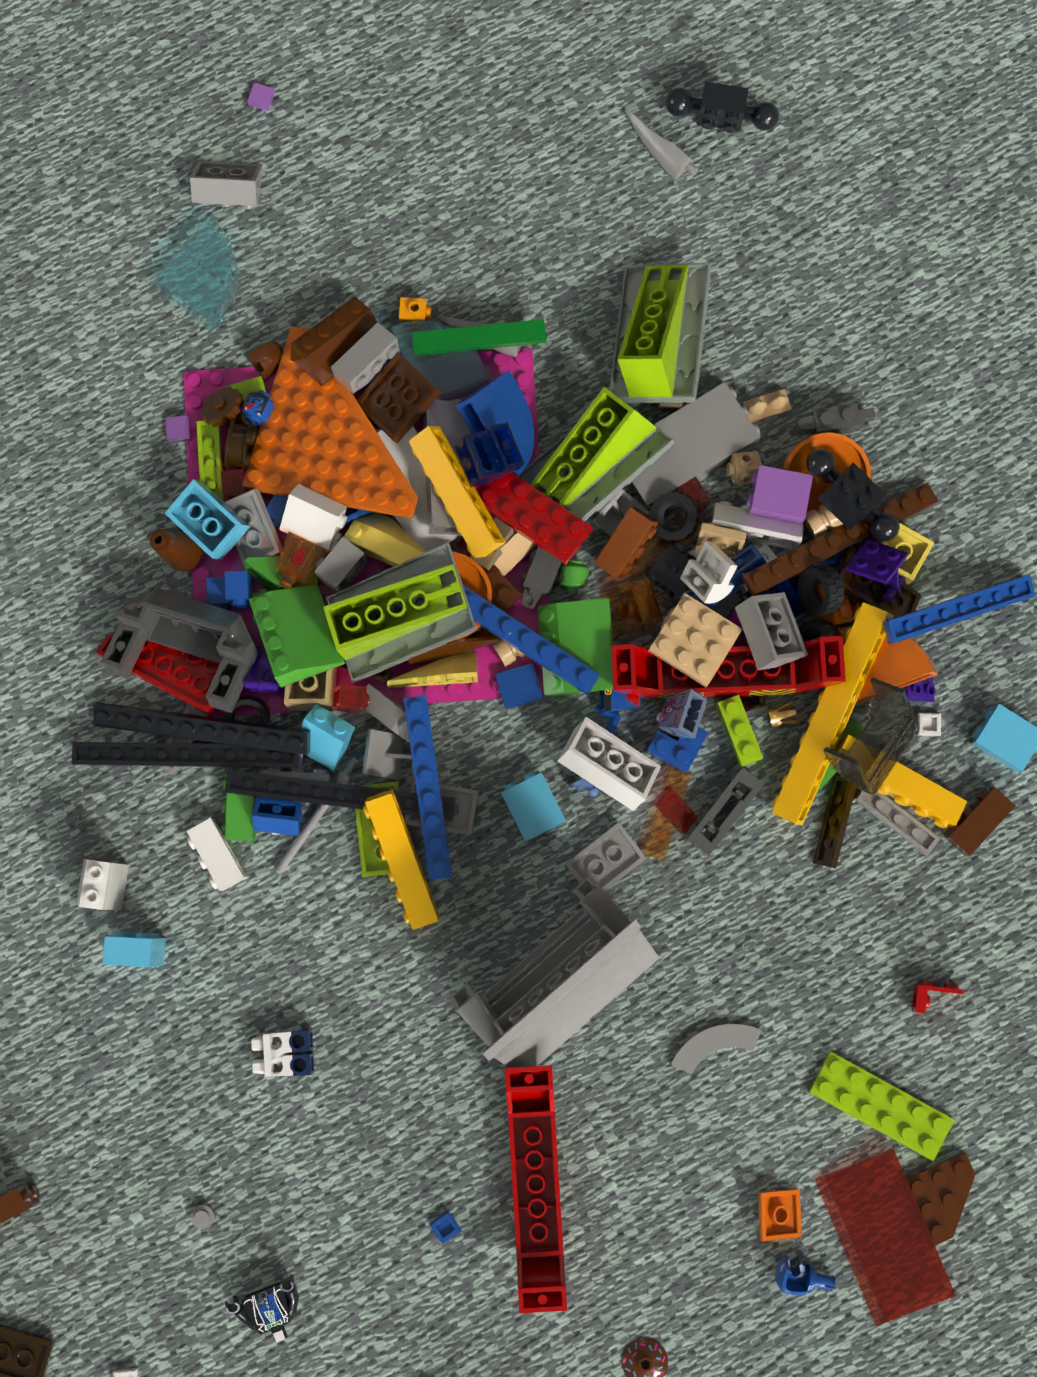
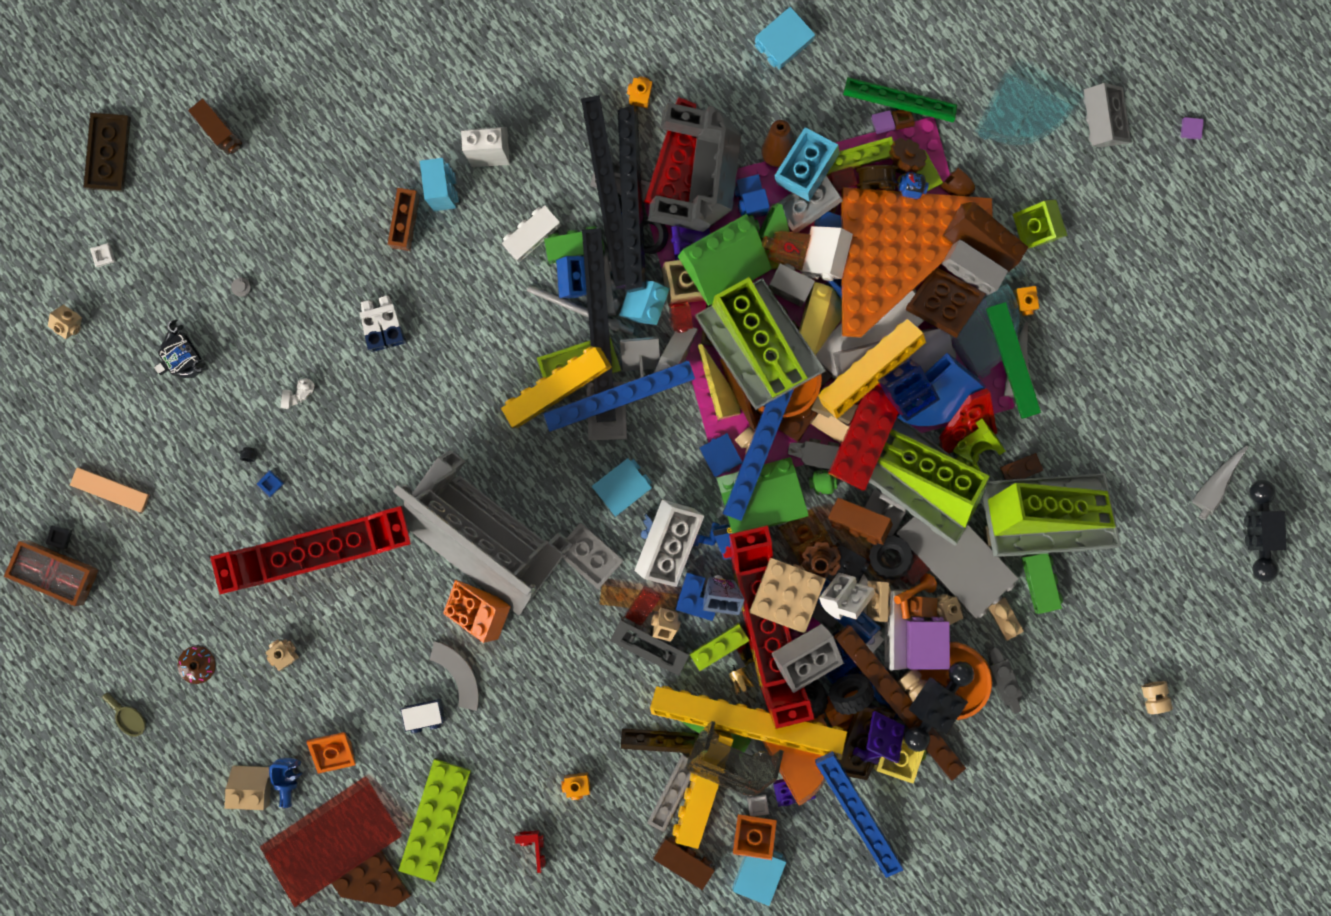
camera: 80 degrees right, 5 degrees up
none -> tan slope [224,766,271,810]
none -> black plate [238,447,258,462]
none -> tan brick [265,639,299,671]
none -> white arm [281,378,314,409]
none -> dark orange brick [387,188,420,251]
none -> white brick [400,699,446,734]
none -> orange slope [443,580,511,643]
none -> light orange brick [561,772,591,800]
none -> light orange brick [627,77,653,109]
none -> tan brick [651,607,680,642]
none -> orange slope [733,814,777,860]
none -> medium azure brick [755,7,815,70]
none -> reddish brown plant [802,539,841,578]
none -> green tile [843,77,958,123]
none -> reddish brown tile [891,110,915,130]
none -> orange piece [894,574,937,619]
none -> dark orange brick [907,596,938,617]
none -> red plate [939,388,997,454]
none -> lime tile [953,419,1006,471]
none -> reddish brown plate [1000,453,1044,480]
none -> lime slope [1012,200,1067,249]
none -> bright green brick [1021,554,1063,614]
none -> tan wheel [1141,681,1173,714]

